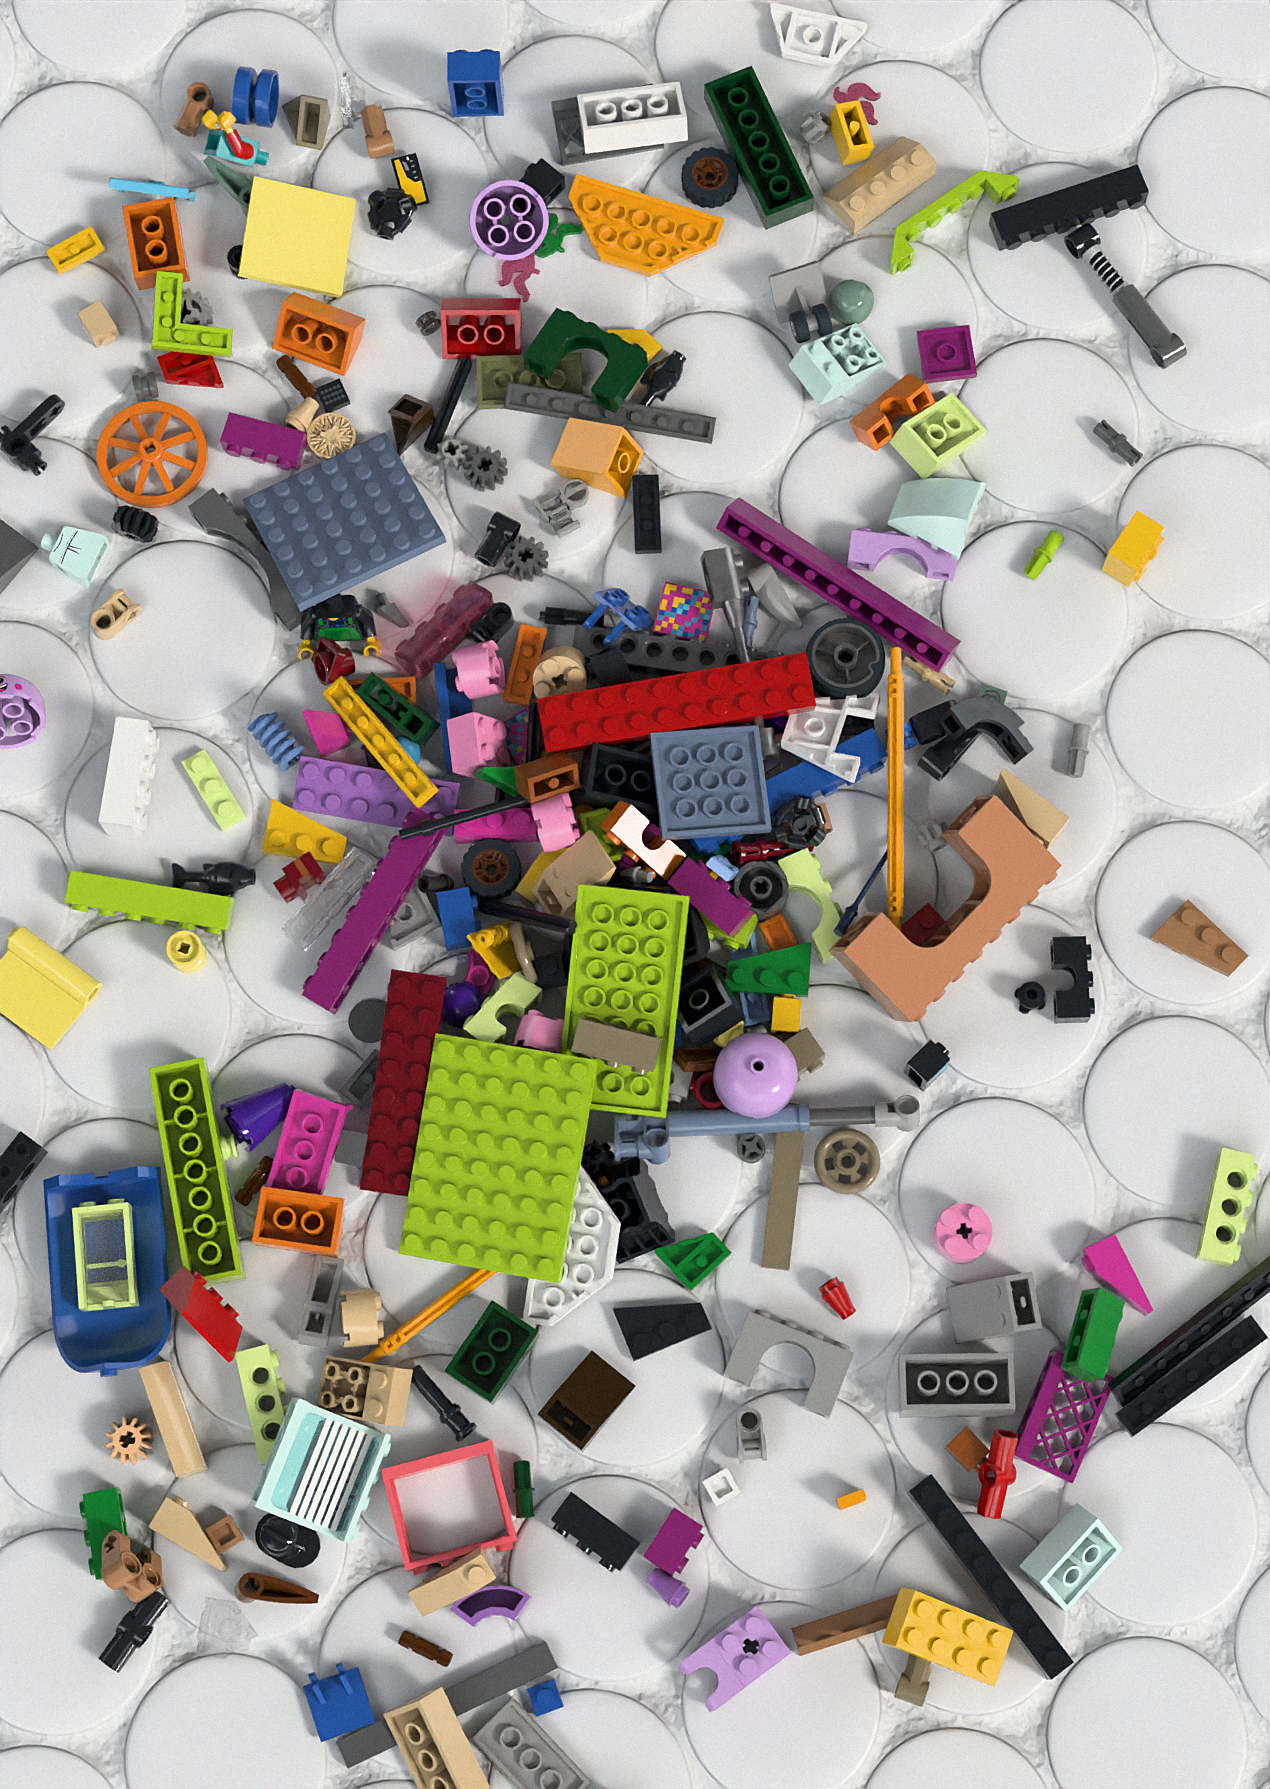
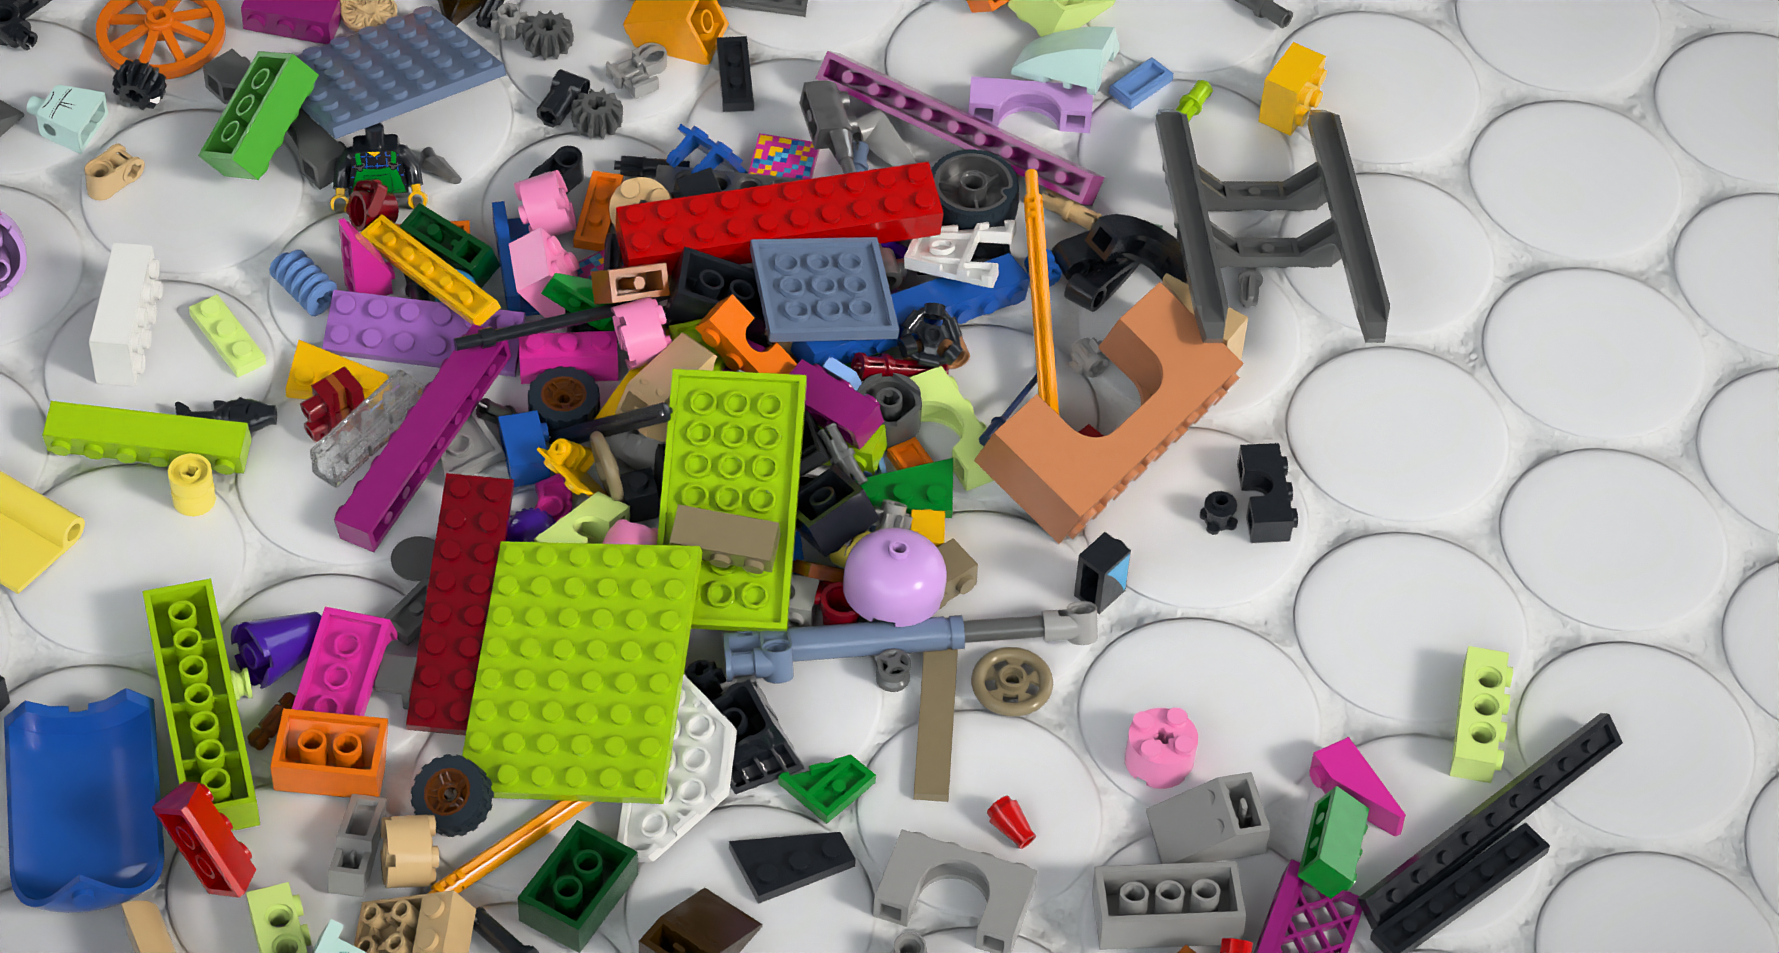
camera: 10 degrees left, 25 degrees down
door [72,1199,139,1312] -> none
clear pink slope [394,581,494,683] -> none
medium nougat wing [1149,900,1249,977] -> none
none -> bright green brick [198,51,319,180]
none -> black wheel [411,754,494,837]
none -> dark grey pin [817,423,868,485]
none -> light grey gear [873,500,913,531]
none -> medium blue tile [1109,57,1174,110]
none -> dark grey piece [1155,109,1390,343]

